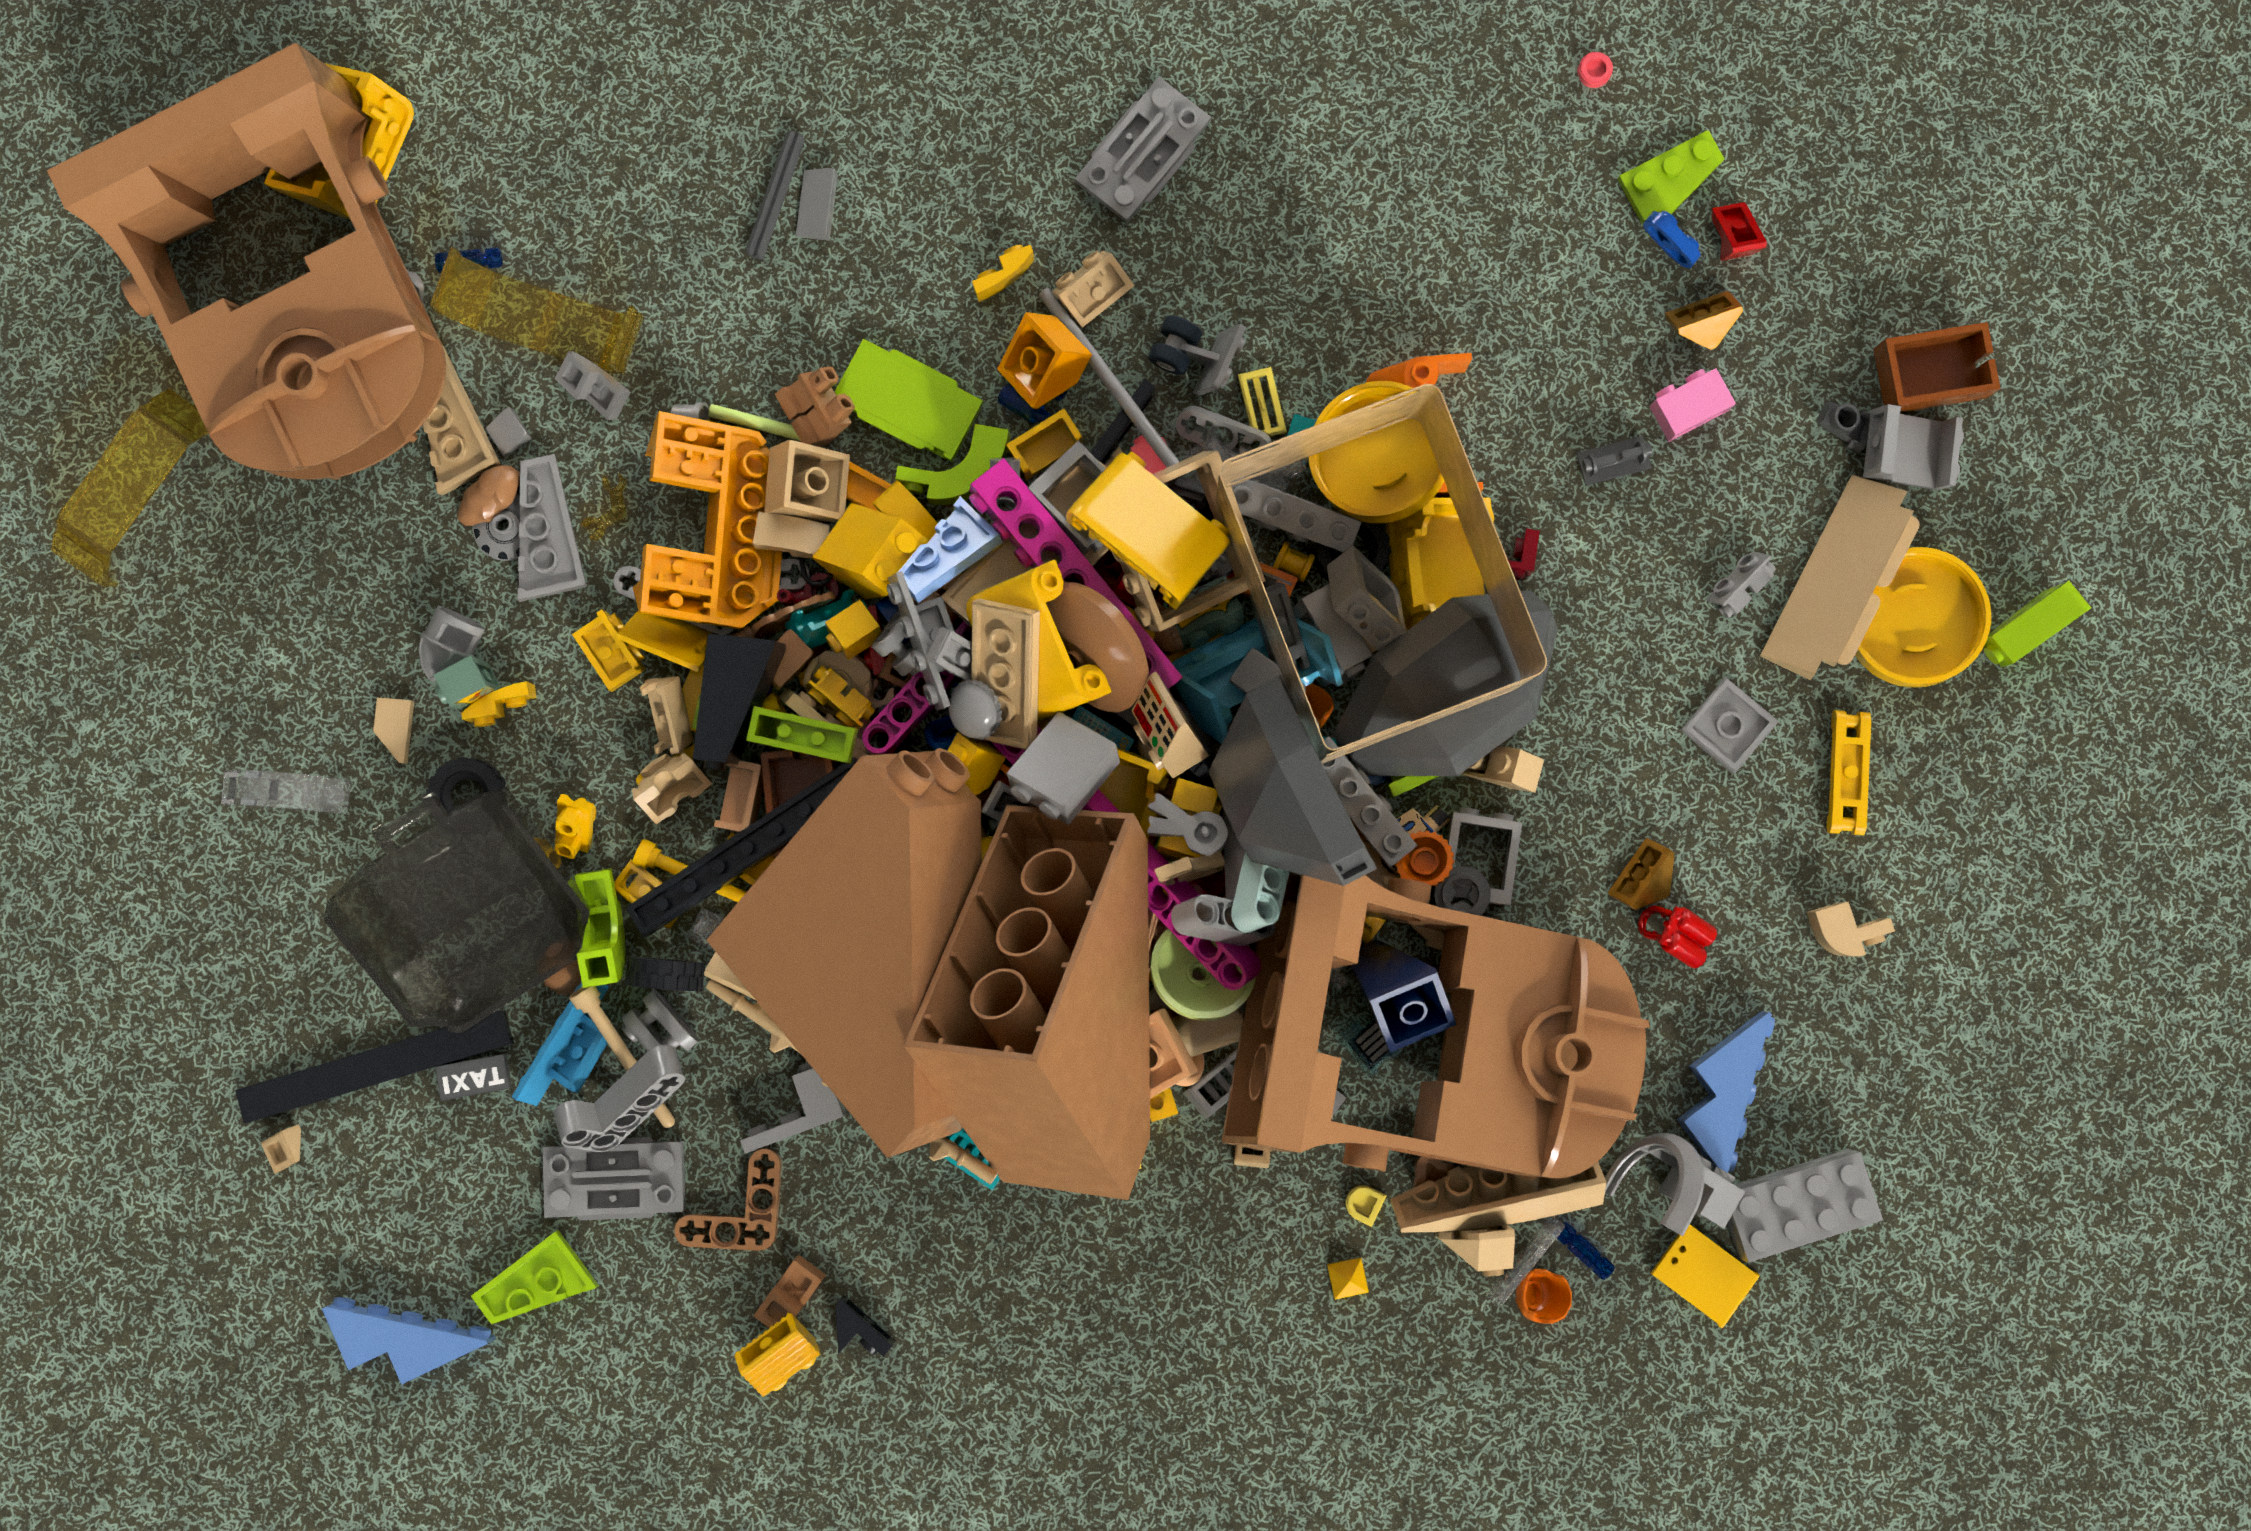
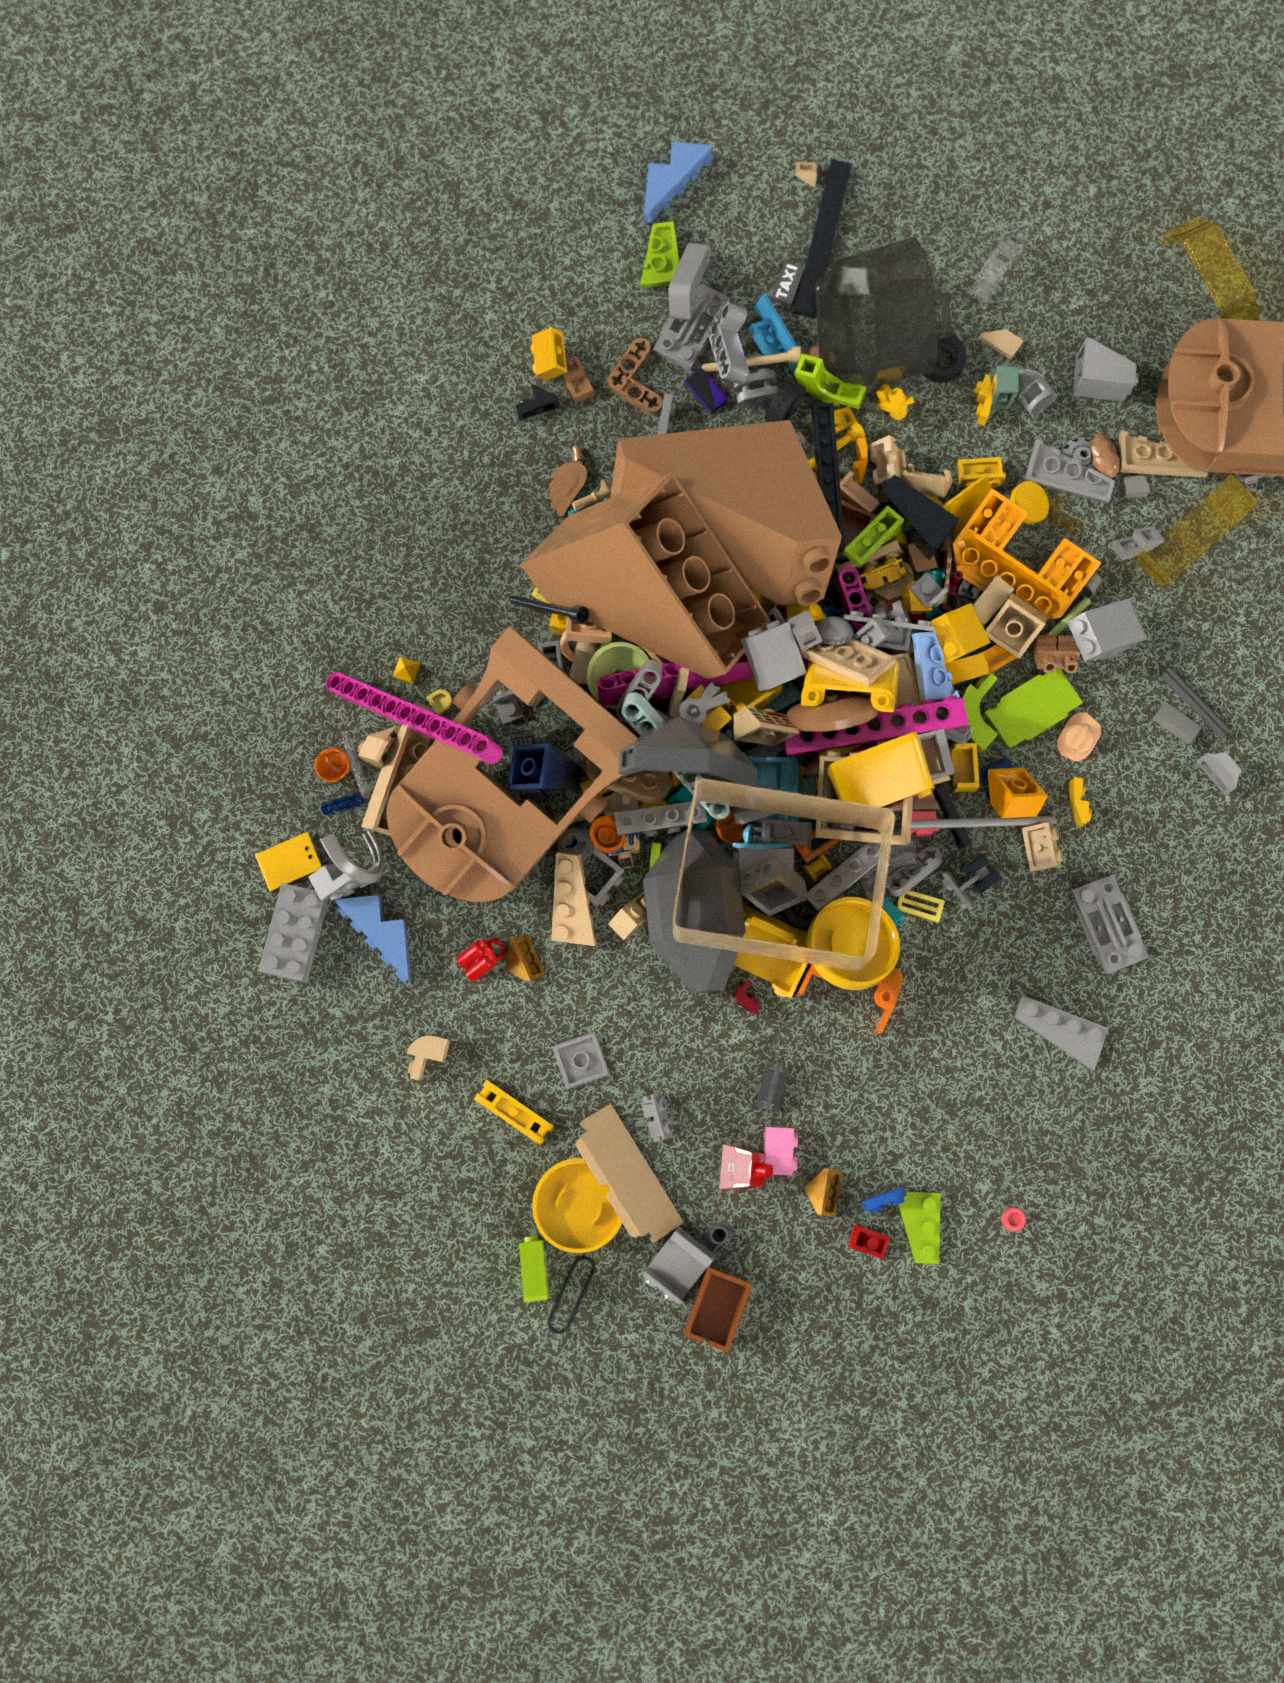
camera: 115 degrees right, 5 degrees down
clear blue axle [435,247,503,273] -> none
none -> dark pink beam [326,672,503,764]
none -> black piece [510,596,589,625]
none -> black piece [547,1256,596,1334]
none -> medium nougat animal [549,446,588,517]
none -> tan wing [551,851,597,946]
none -> light grey beam [668,243,711,320]
none -> tile [684,368,728,414]
none -> torso [719,1144,773,1190]
none -> light grey brick [787,610,823,651]
none -> light orange slope [851,437,868,484]
none -> light grey bracket [909,573,949,609]
none -> yellow tile [1010,481,1049,524]
none -> light grey wing [1014,996,1109,1071]
none -> light nougat piece [1057,712,1101,761]
none -> light grey slope [1067,599,1148,662]
none -> light grey slope [1072,337,1139,402]
none -> light grey slope [1196,752,1242,795]

